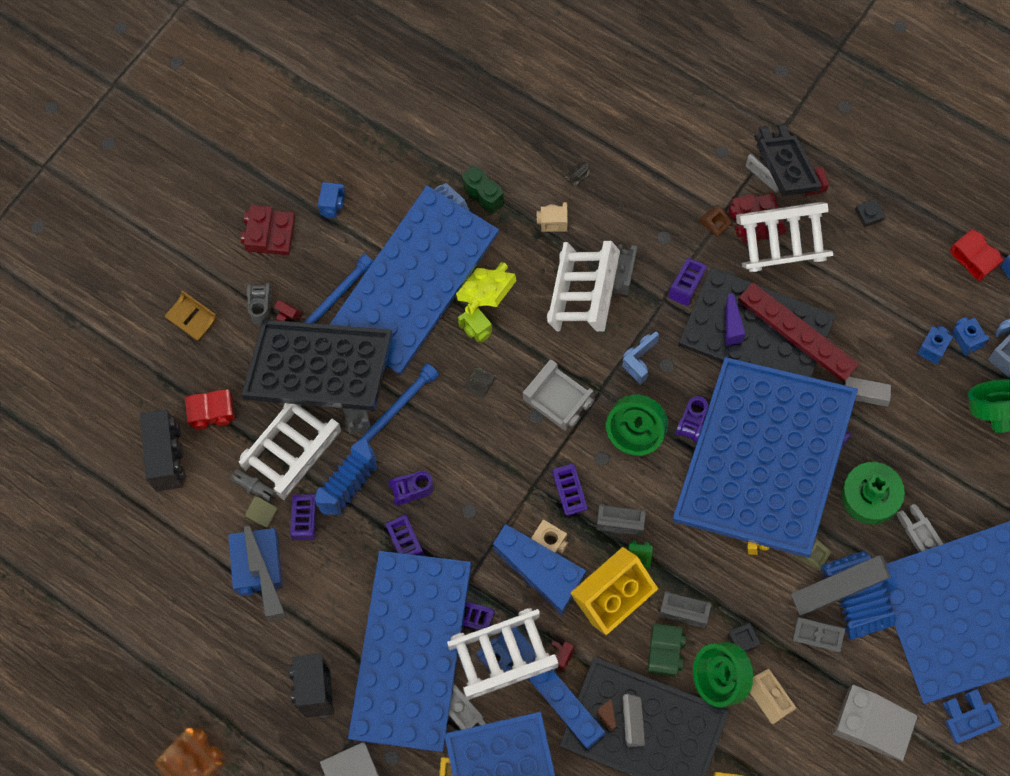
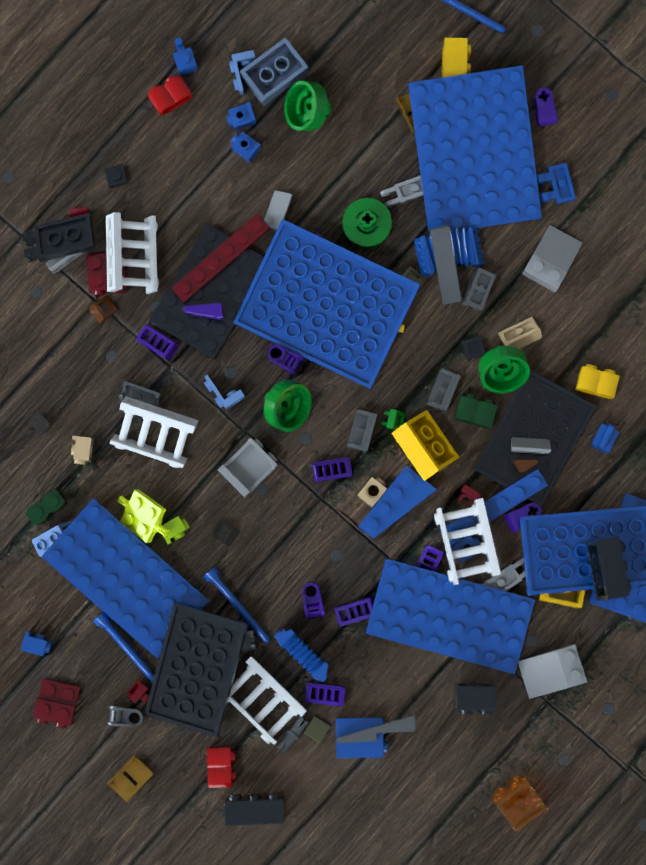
camera: 85 degrees left, 15 degrees up
none -> dark purple piece [503,503,542,533]

